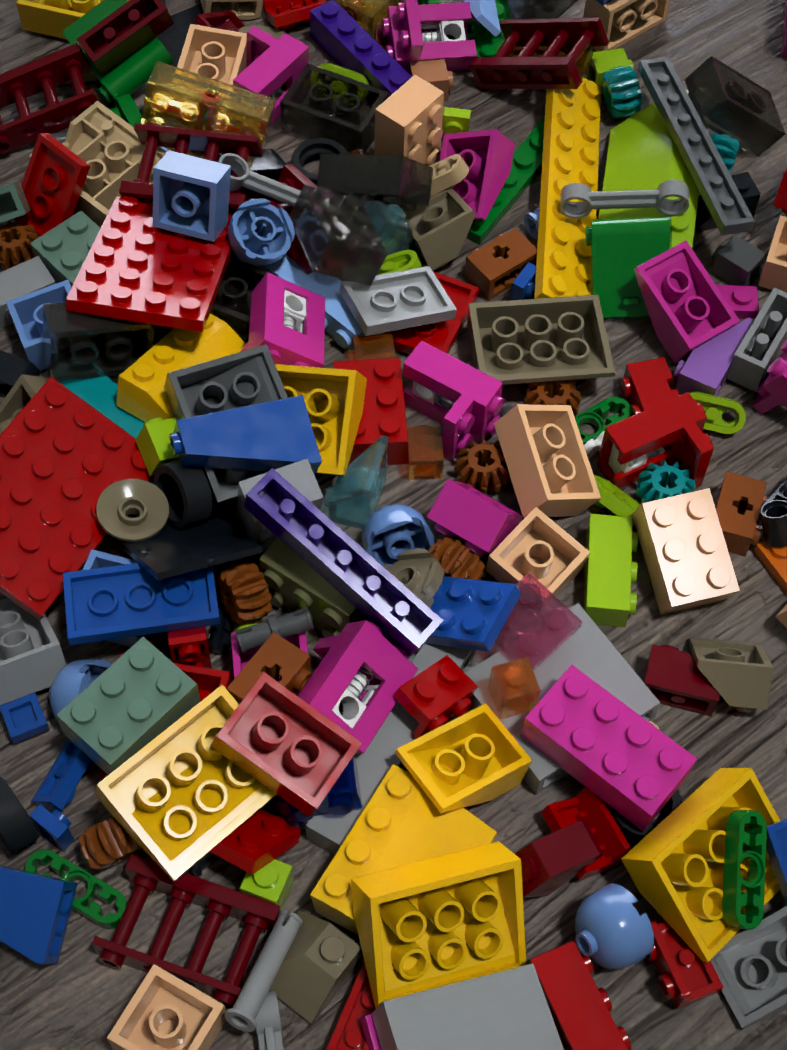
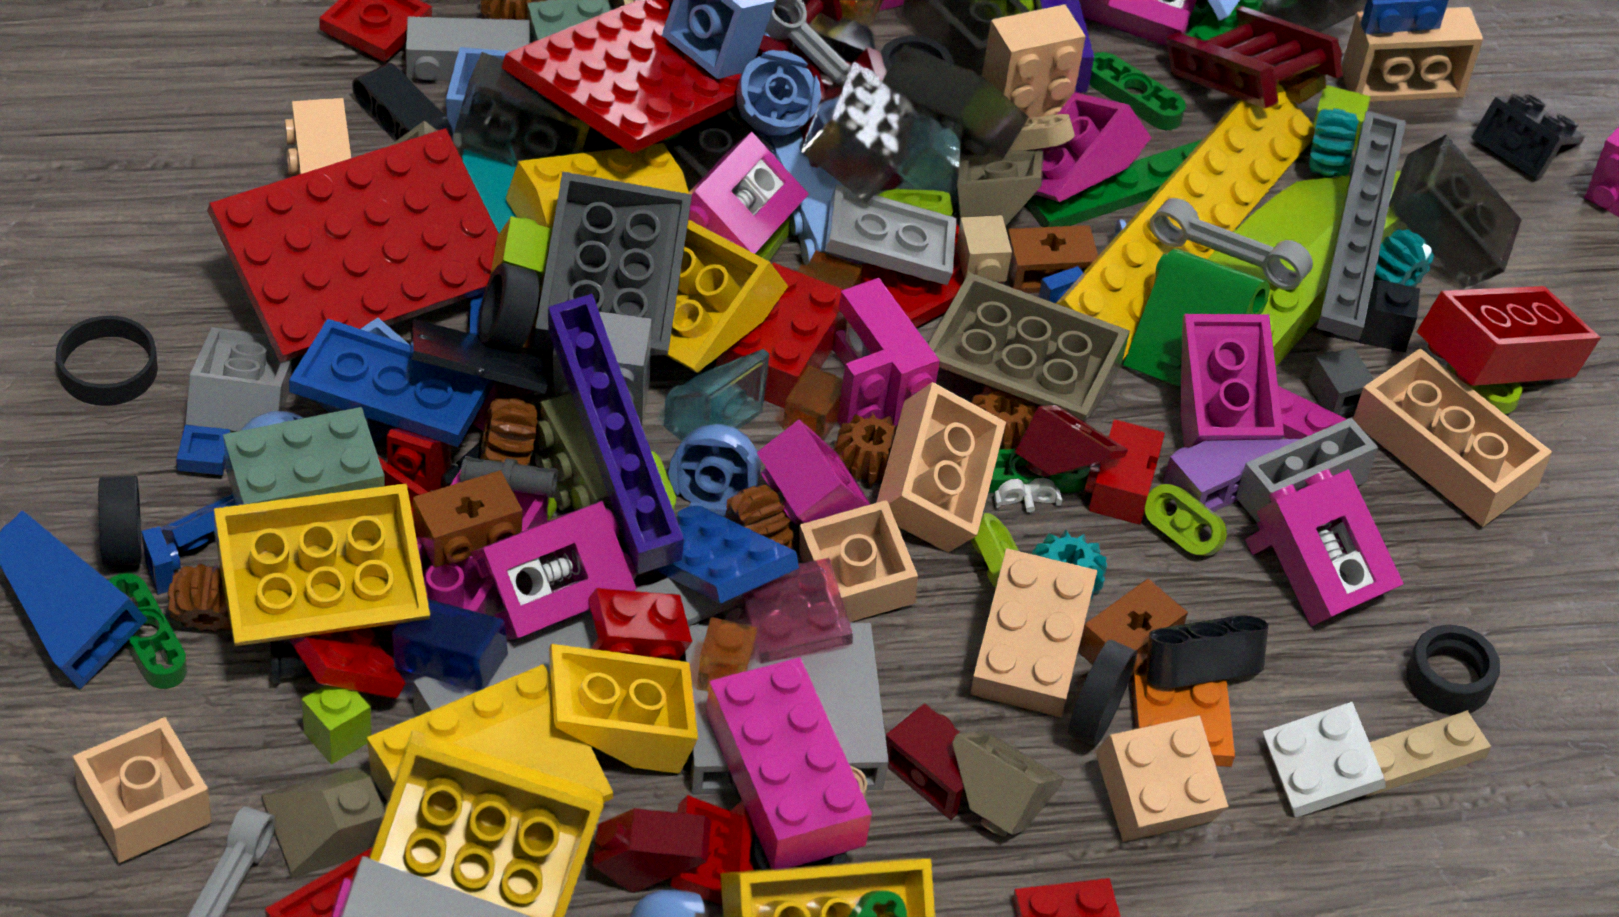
camera: 25 degrees right, 10 degrees down
dark red fence [92,854,281,1009] -> none
dark tan dish [96,479,169,542] -> none
blue slope [169,395,322,473] -> none
red brick [211,672,362,817] -> none
light grey pin [225,910,303,1032] -> none
dark tan plate [383,548,445,608] -> none
nougat brick [409,59,454,102] -> none
lime plate [442,107,471,137] -> none
lime brick [583,514,638,627] -> none
red brick [597,392,714,489] -> none
none -> tan brick [956,216,1012,282]
none -> dark red slope [1015,405,1128,478]
none -> black tyre [1068,639,1137,746]
none -> green beam [1089,52,1186,130]
none -> black bracket [1471,93,1586,179]

